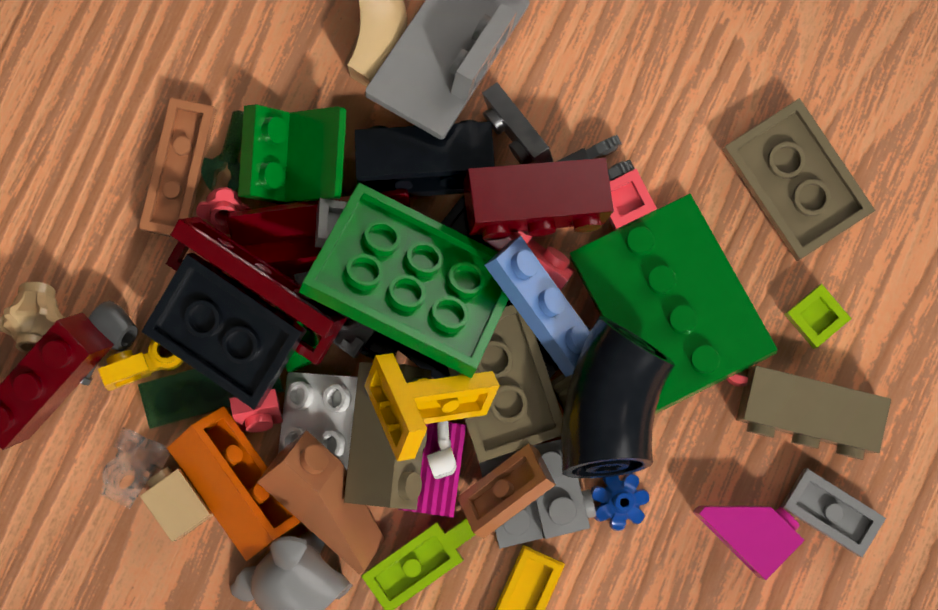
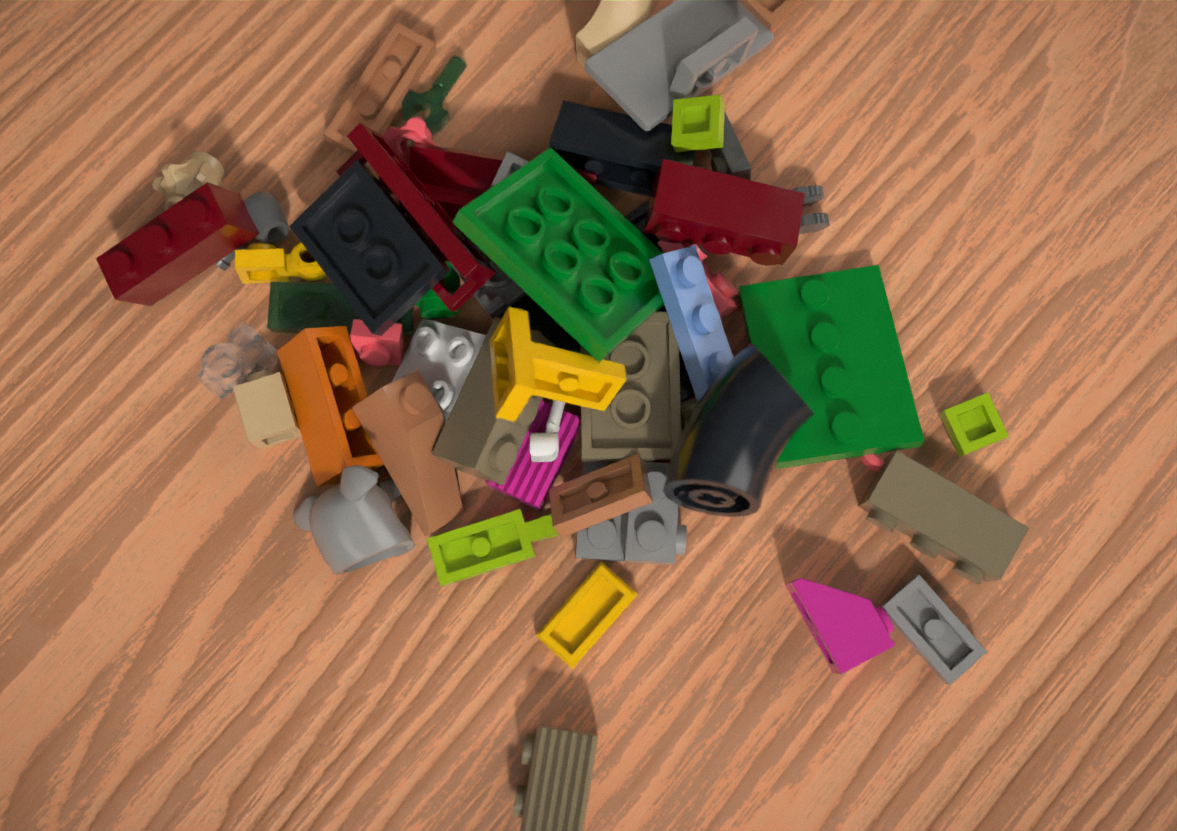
camera: 25 degrees right, 5 degrees down
green bracket [238,104,347,204] -> none
blue plant [591,473,649,531] -> none
coral plate [608,169,657,231] -> none
dark tan plate [722,98,876,261] -> none
none -> lime plate [671,94,725,152]

